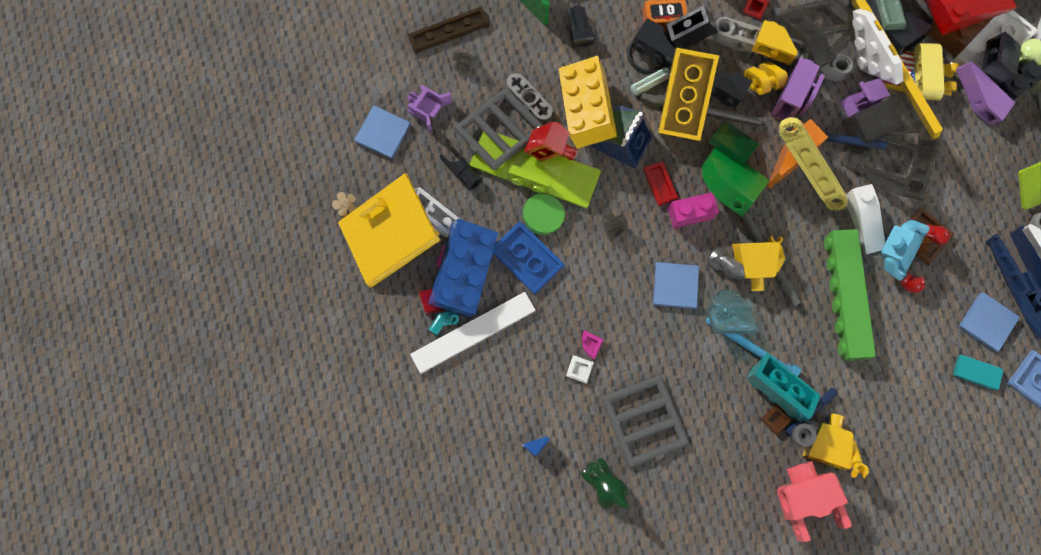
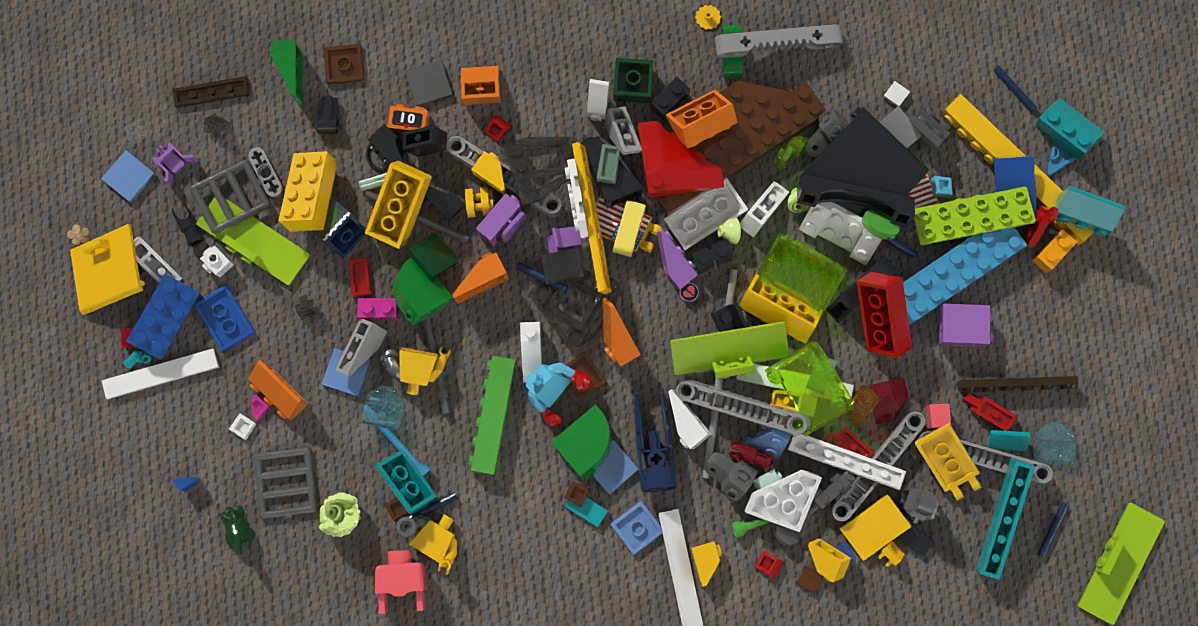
camera: 20 degrees right, 5 degrees up
bright green tile [522,194,565,235] -> none
red brick [524,122,577,162] -> none
light yellow plate [779,118,848,211] -> none
black brick [982,31,1021,84] -> none
none -> white brick [200,246,234,277]
none -> orange slope [248,360,309,420]
none -> yellowish green hair [319,492,361,537]
none -> light grey slope [335,318,387,377]
none -> green brick [551,404,612,480]
none -> reddish brown tile [564,481,590,507]
none -> orange slope [603,298,641,367]
none -> tile [679,283,699,303]

